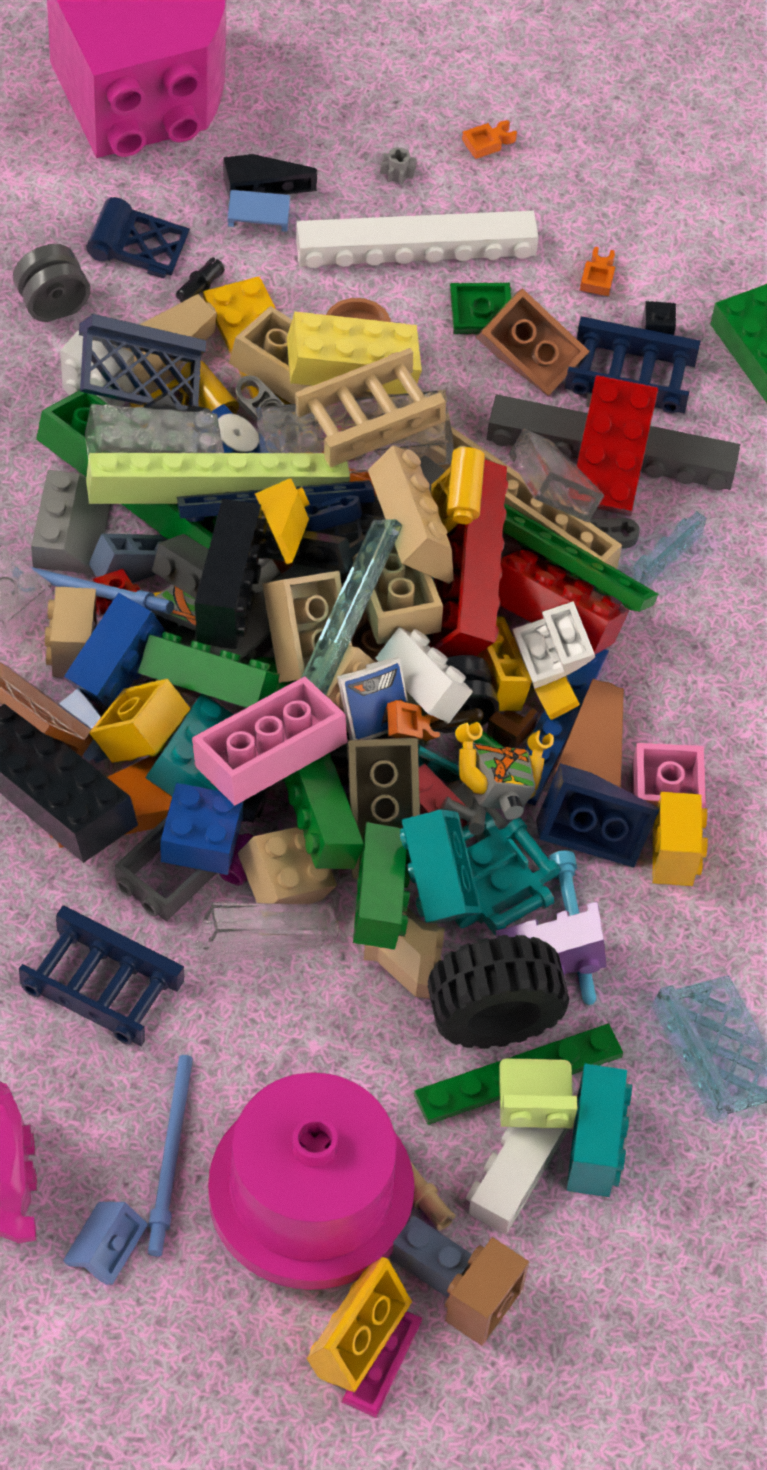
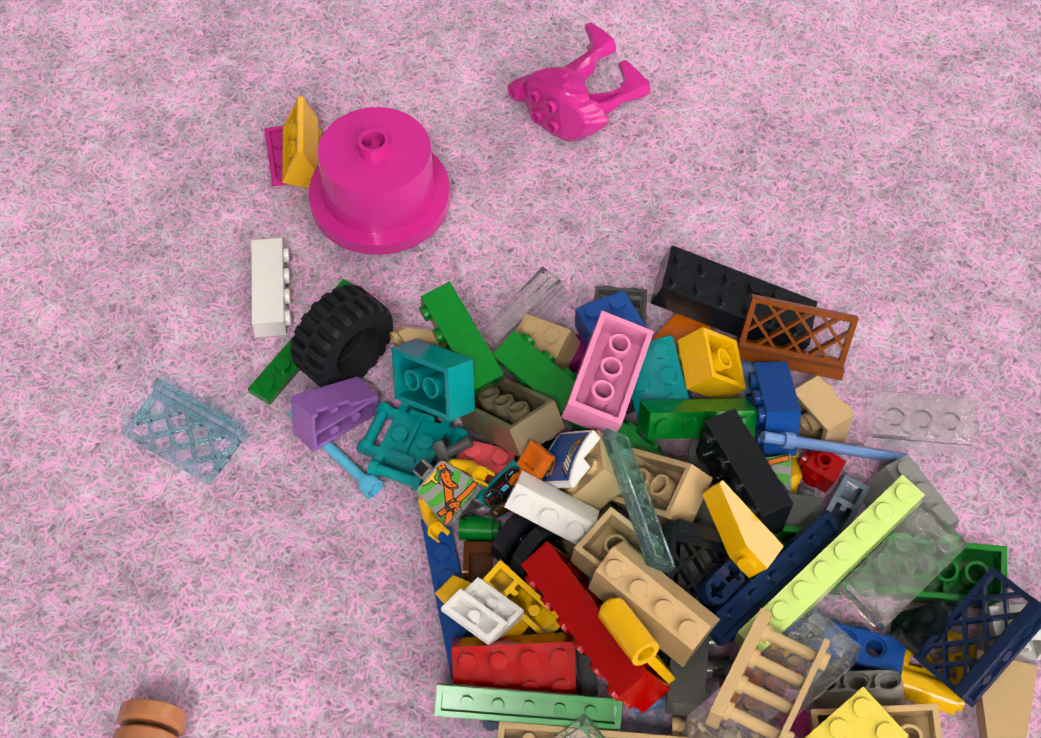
camera: 150 degrees right, 0 degrees up
dark blue fence [19,905,184,1046] -> none
medium blue panel [63,1202,148,1285] -> none
medium blue bar [147,1055,193,1257] -> none
white piece [216,414,259,453] -> none
sand blue brick [390,1215,472,1298] -> none
tan pin [411,1162,456,1231] -> none
medium nougat brick [444,1237,530,1346] -> none
yellowish green bracket [499,1059,577,1128] -> none
dark blue slope [536,763,659,867] -> none
nougat slope [554,679,624,788] -> none
teal brick [566,1064,633,1197] -> none
bright pink brick [632,743,706,808] -> none
yellow brick [652,792,708,886] -> none

